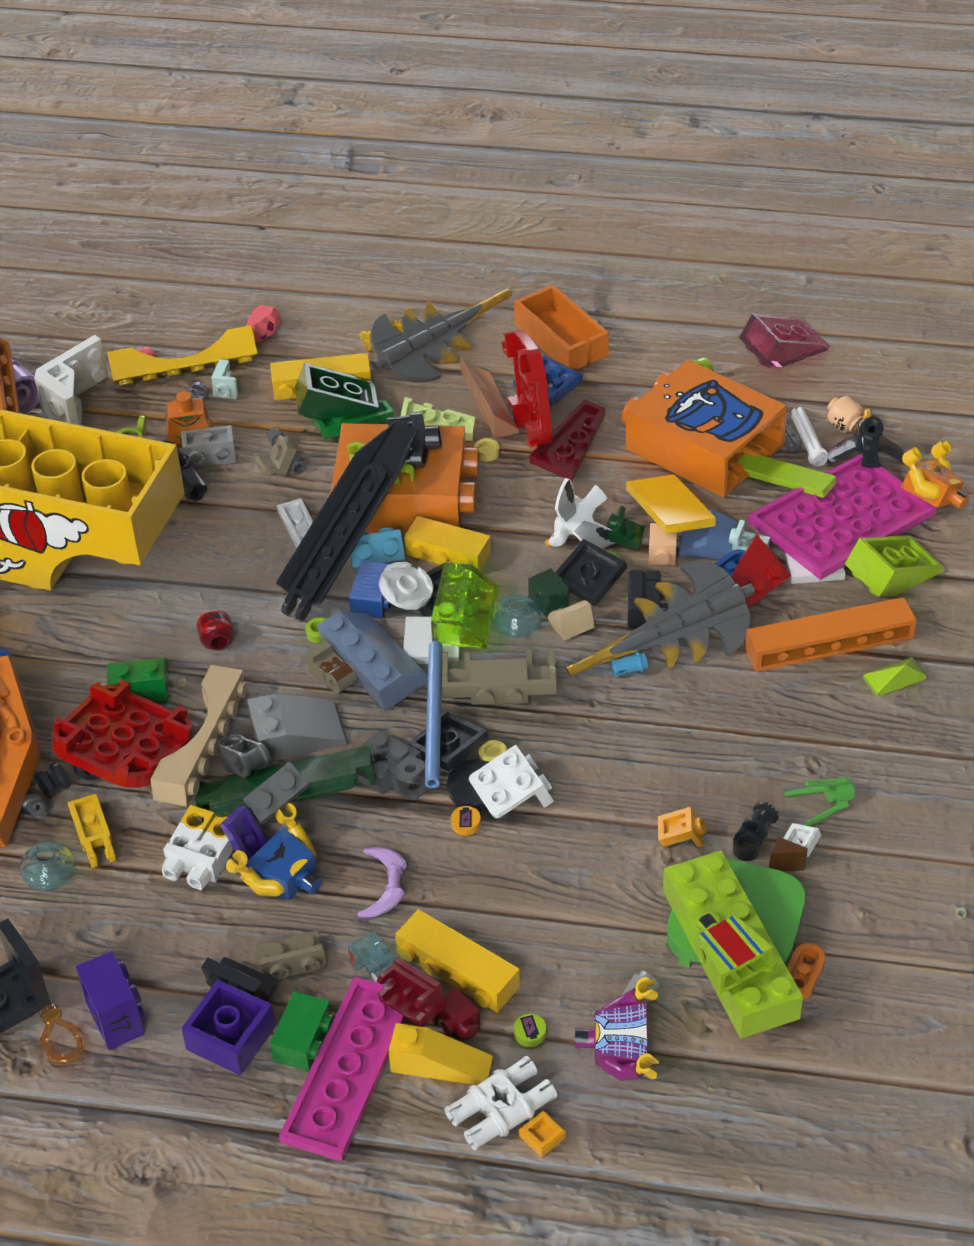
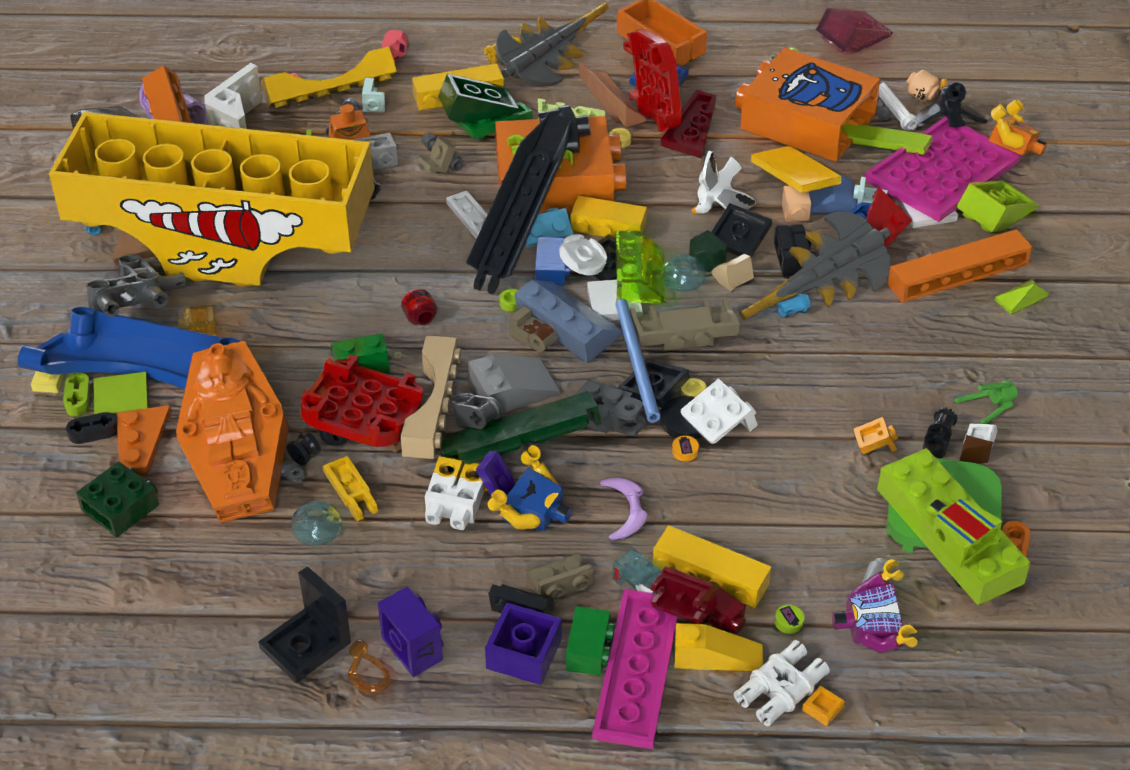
camera: 10 degrees left, 0 degrees up
dark grey plate [242,762,310,824] -> none
dark green bracket [606,506,645,551] -> none

